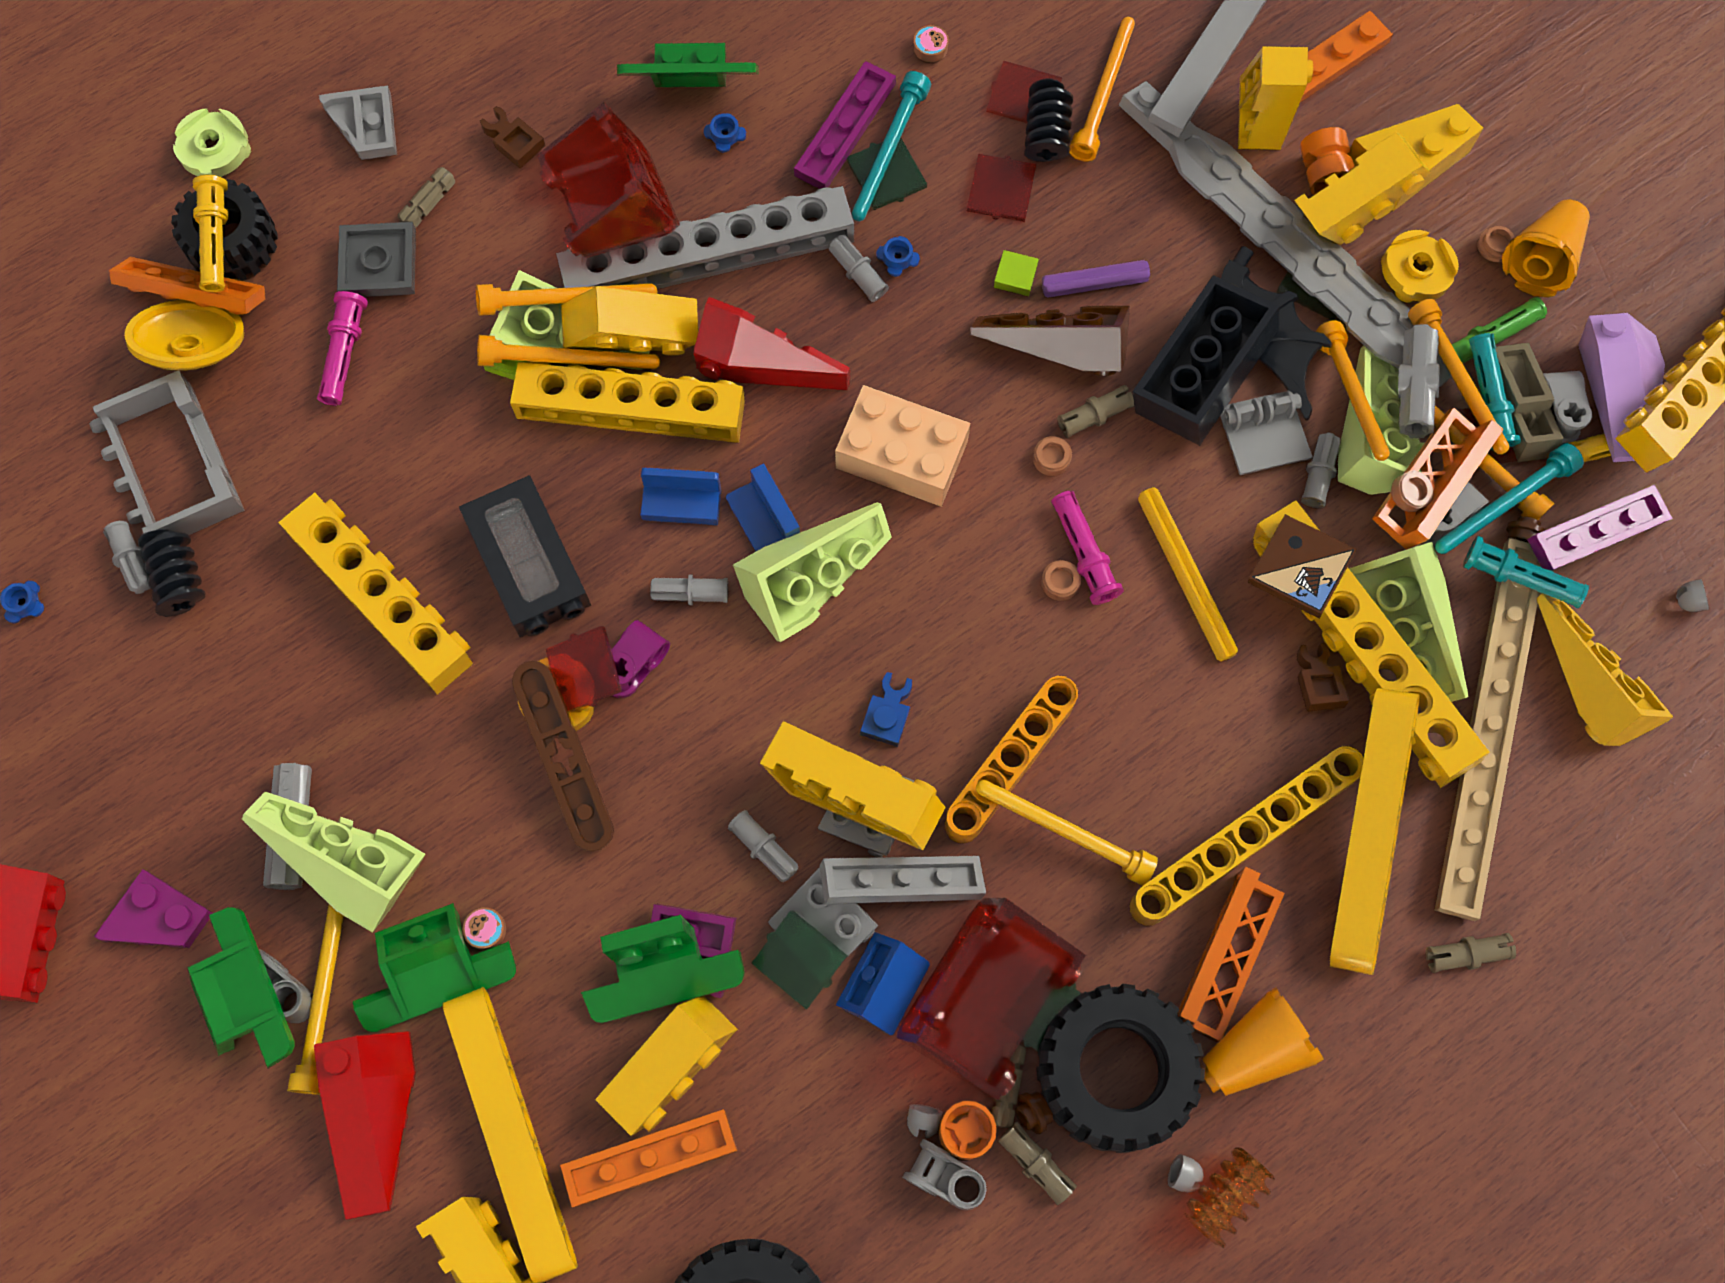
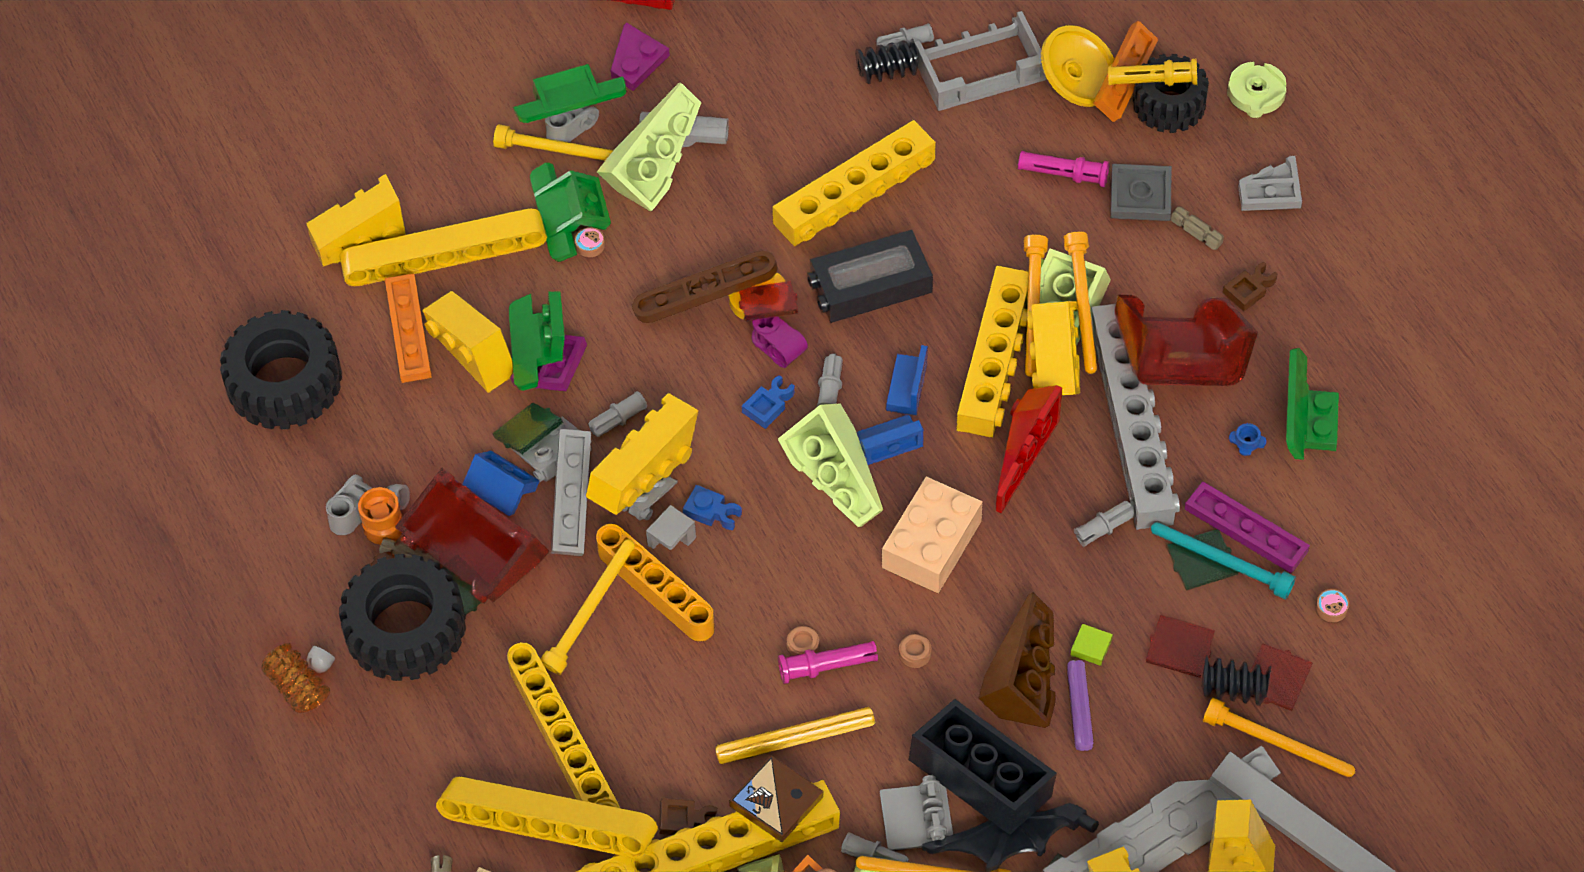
camera: 100 degrees right, 15 degrees down
red wedge [314,1031,416,1220] -> none
blue plate [876,236,920,277] -> none
dark tan pin [998,1122,1077,1205] -> none
dark tan pin [1057,385,1134,438] -> none
orange fence [1177,866,1285,1042] -> none
light orange cone [1202,987,1324,1096] -> none
none -> light grey panel [646,505,696,550]
none -> blue plate [741,375,795,429]

